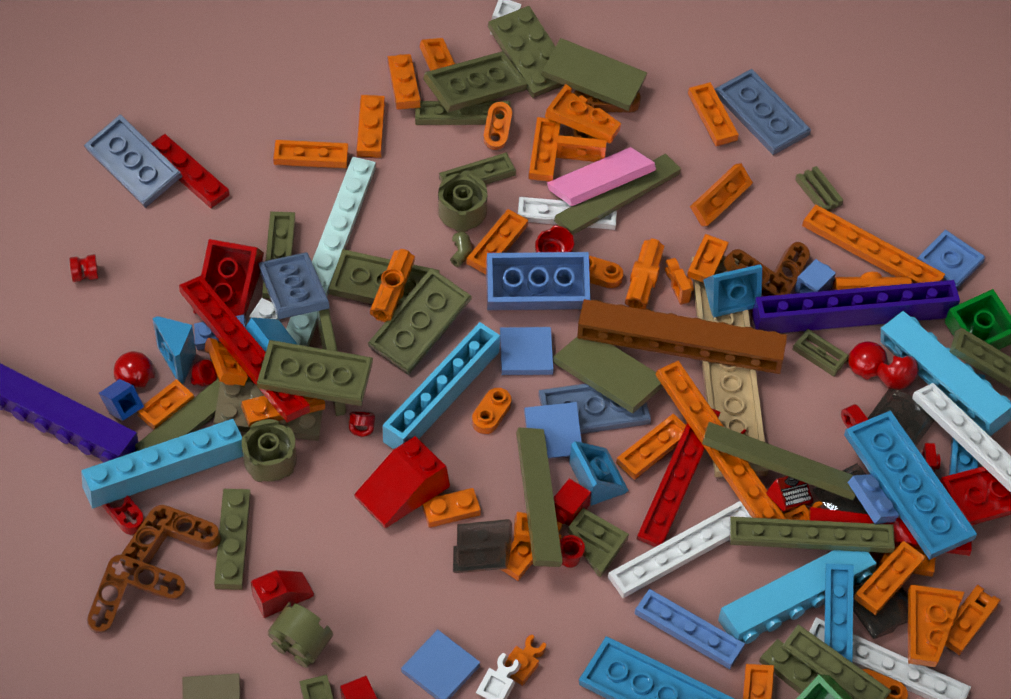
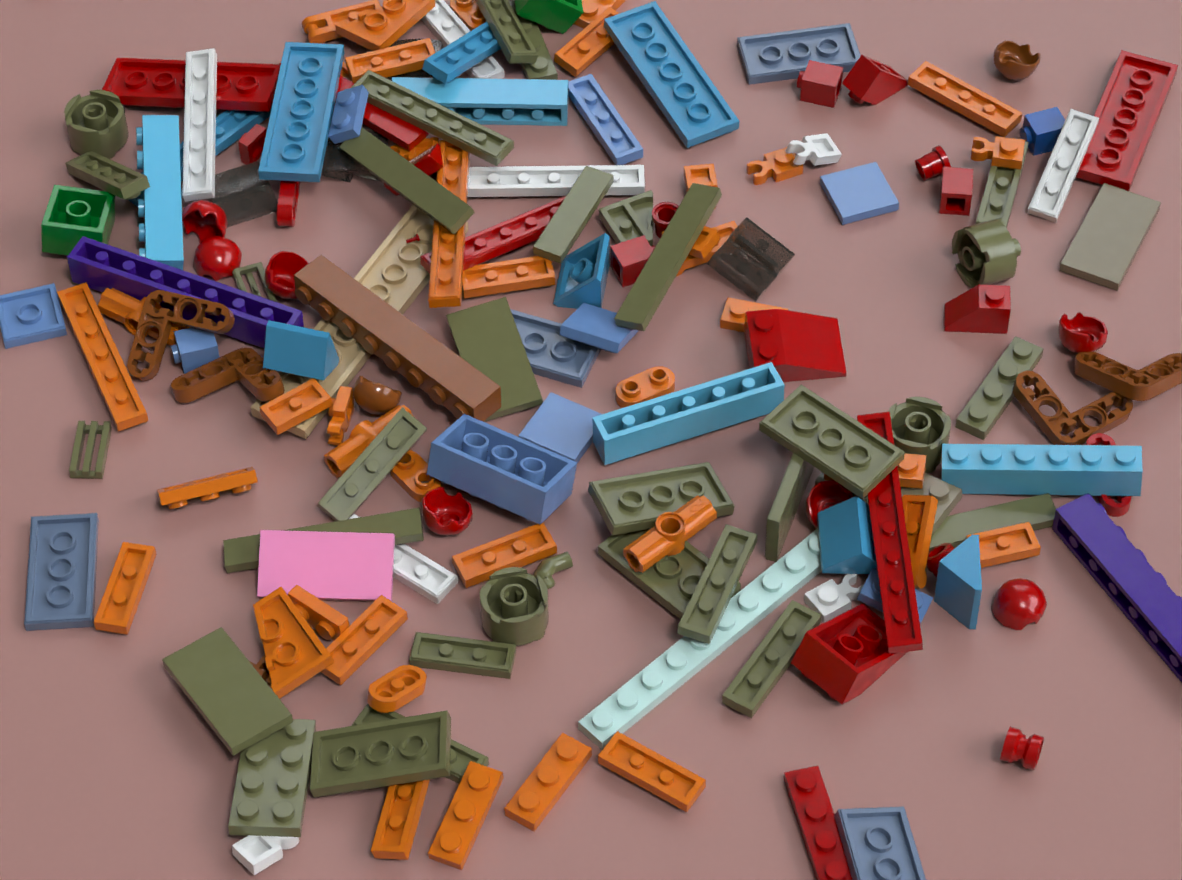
camera: 145 degrees left, 5 degrees down
blue brick [99,379,144,421] -> none
sand blue tile [258,252,330,319] -> none
none -> dark orange beam [127,290,235,381]
none -> red hair [264,251,309,299]
none -> olive plate [317,407,427,521]
none -> dark orange hair [353,376,402,415]
none -> olive tile [533,166,614,264]
none -> olive plate [678,524,757,644]
none -> orange plate [684,163,718,208]
none -> red hair [1059,312,1108,354]

